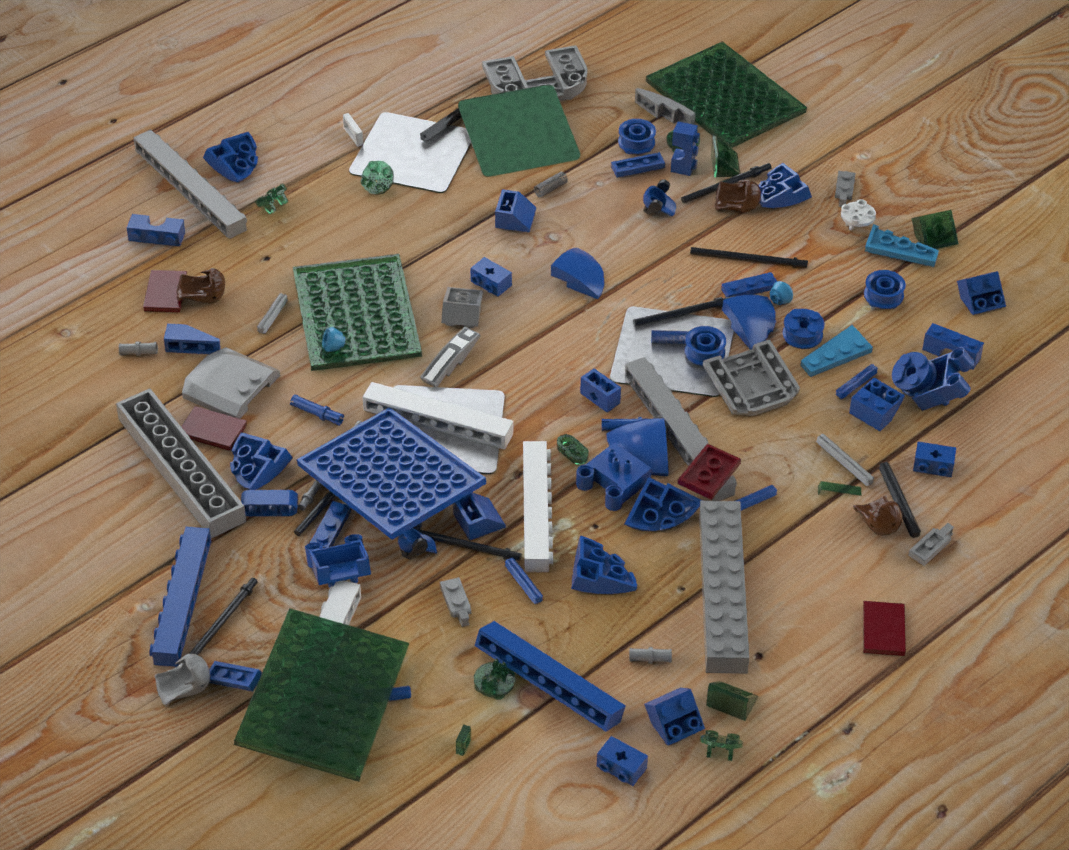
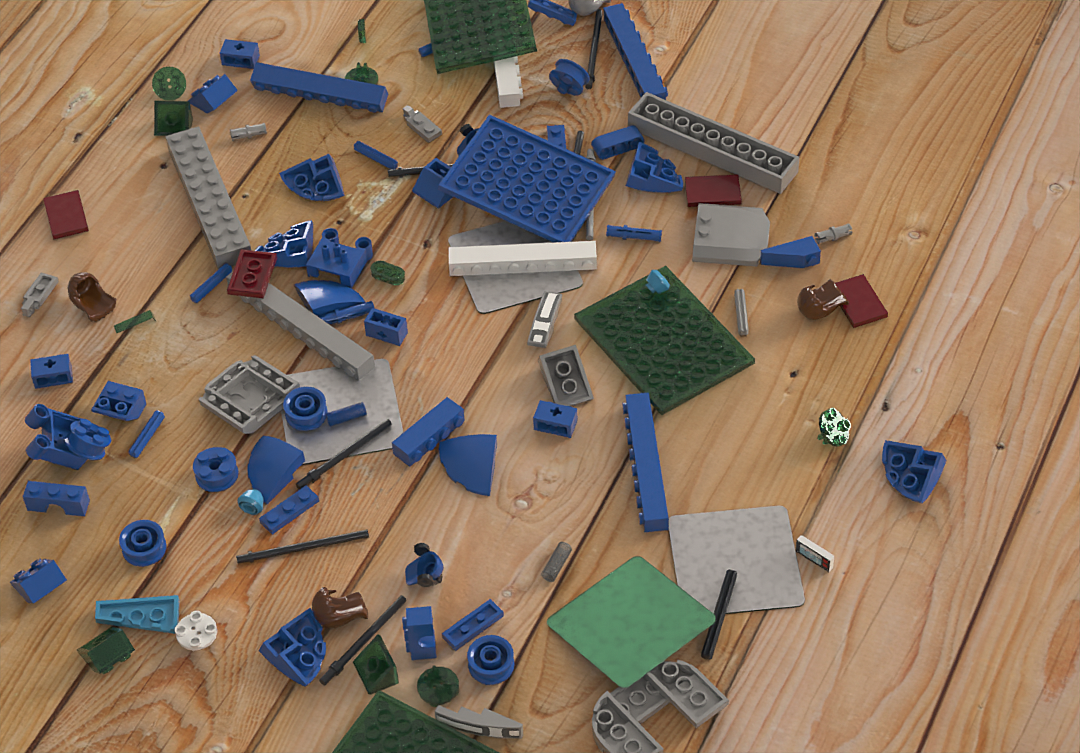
camera: 160 degrees right, 5 degrees up
blue arch [126,214,185,247] -> none
light grey brick [133,129,247,239] -> none
blue piece [305,534,371,588] -> none
clear green plate [360,160,394,195] -> none
blue slope [495,189,536,232] -> none
white brick [523,441,553,572] -> none
dark azure wing [800,325,873,377] -> none
light grey axle [816,434,874,486] -> none
light grey hinge [835,171,856,207] -> none
black axle [879,462,921,538] -> none
none -> blue brick [392,397,465,467]
none -> blue wheel [549,59,590,96]
none -> blue brick [622,393,669,532]

